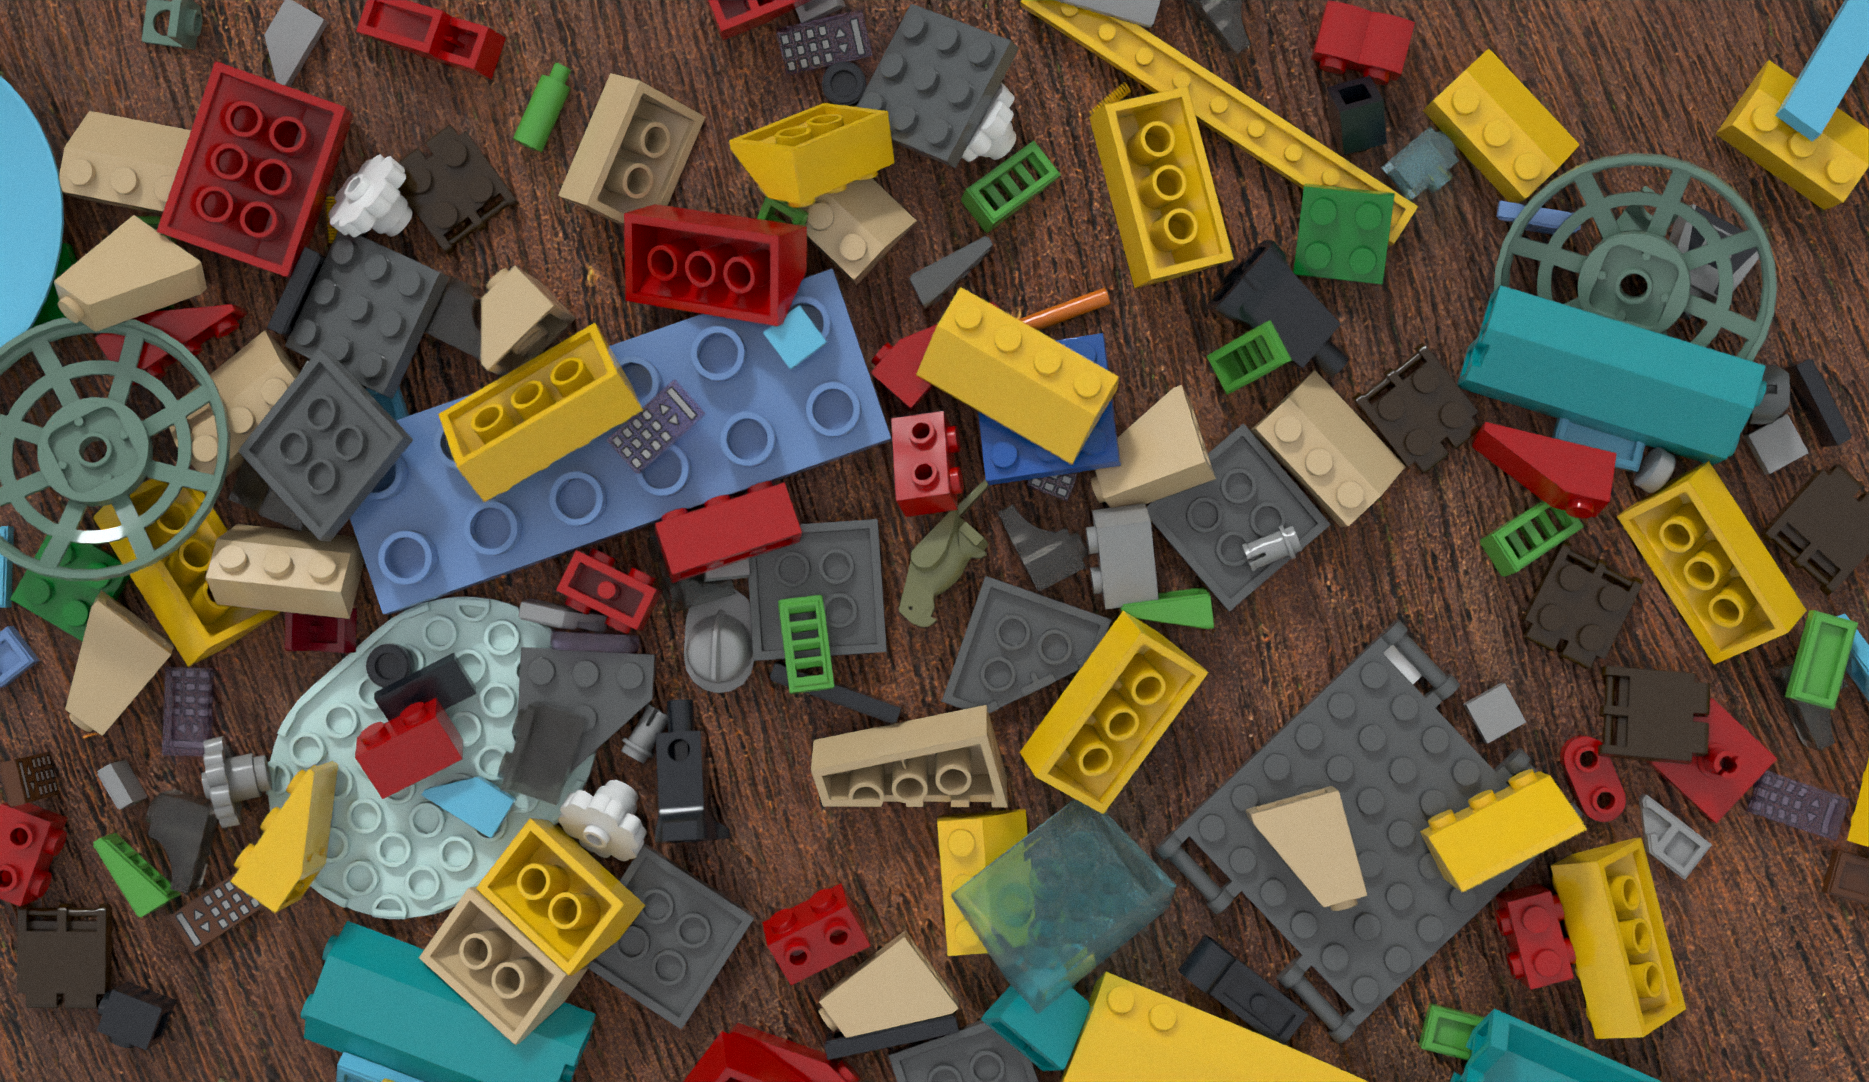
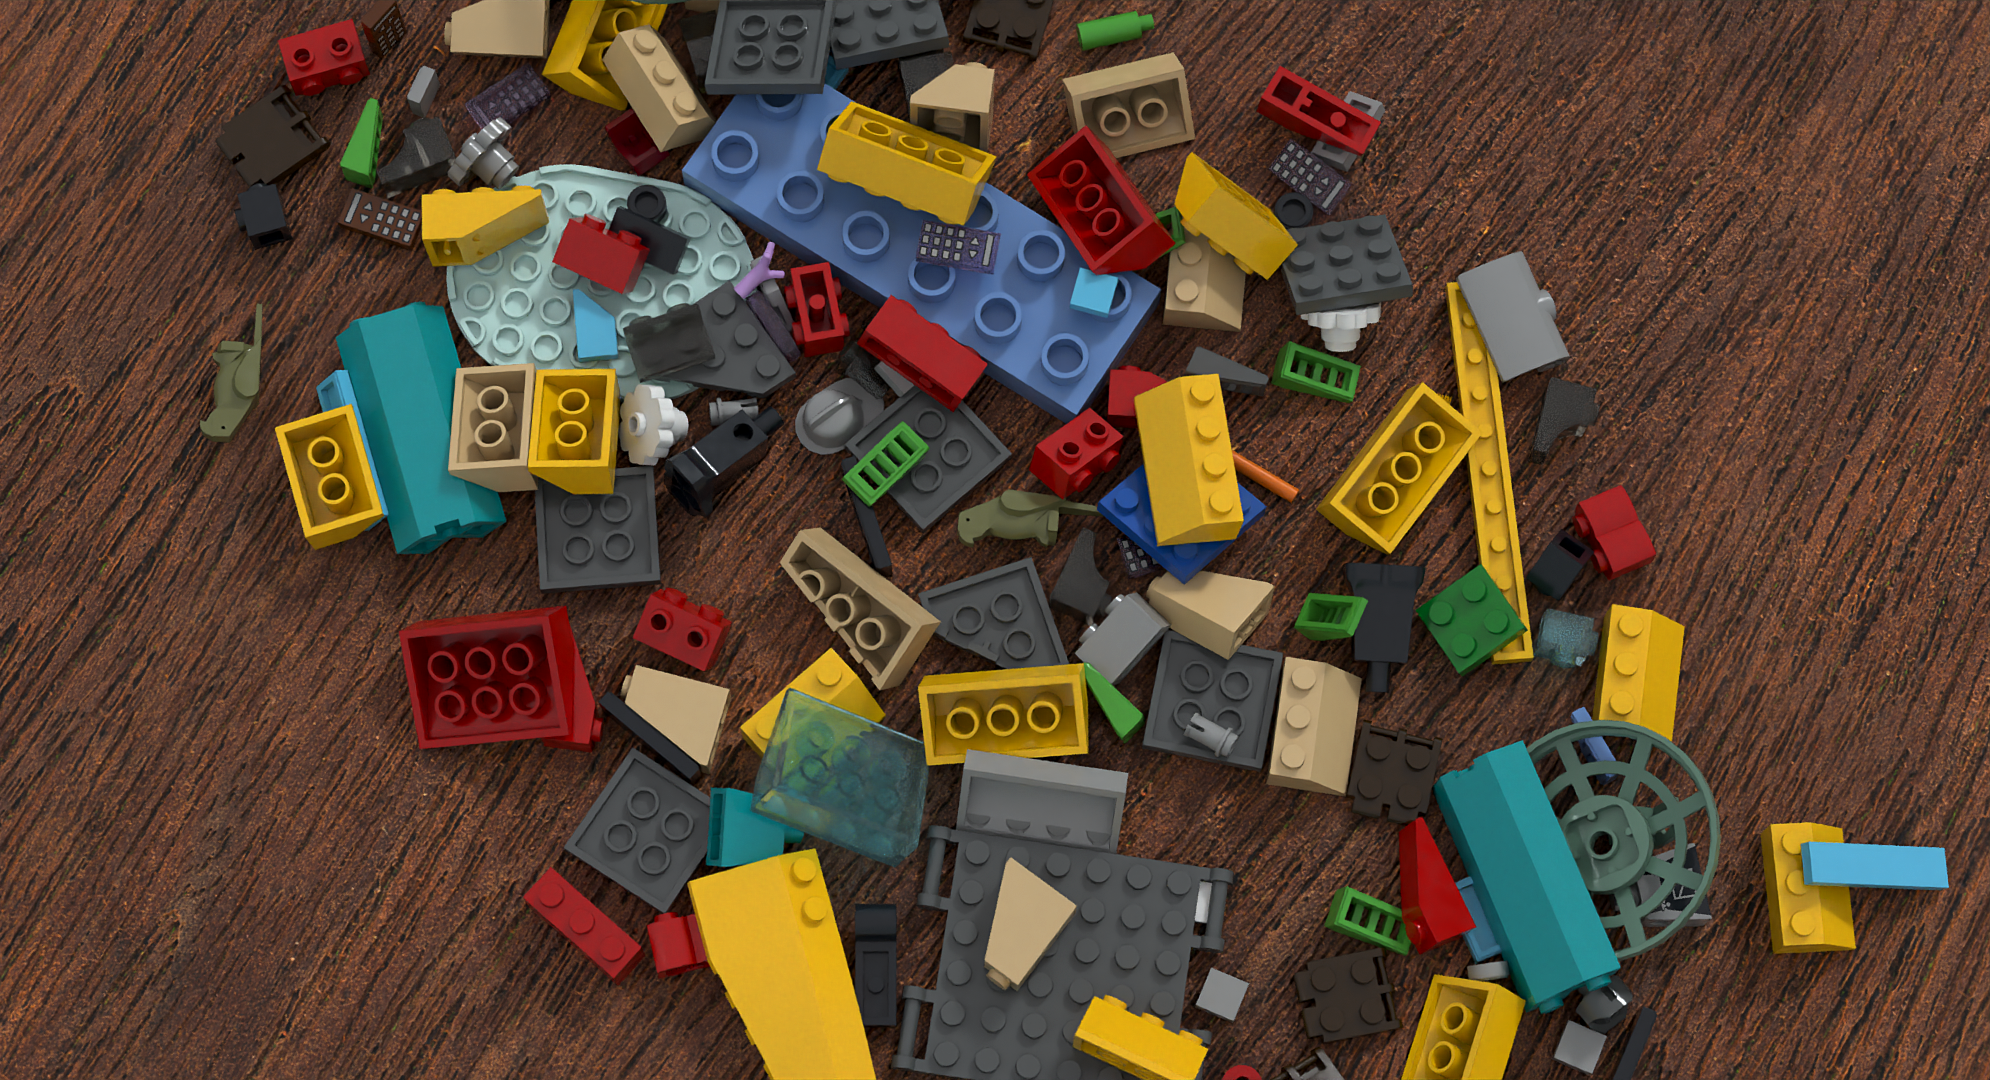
camera: 50 degrees right, 15 degrees down
none -> lavender bar [733,242,785,299]
none -> light grey slope [956,749,1128,854]

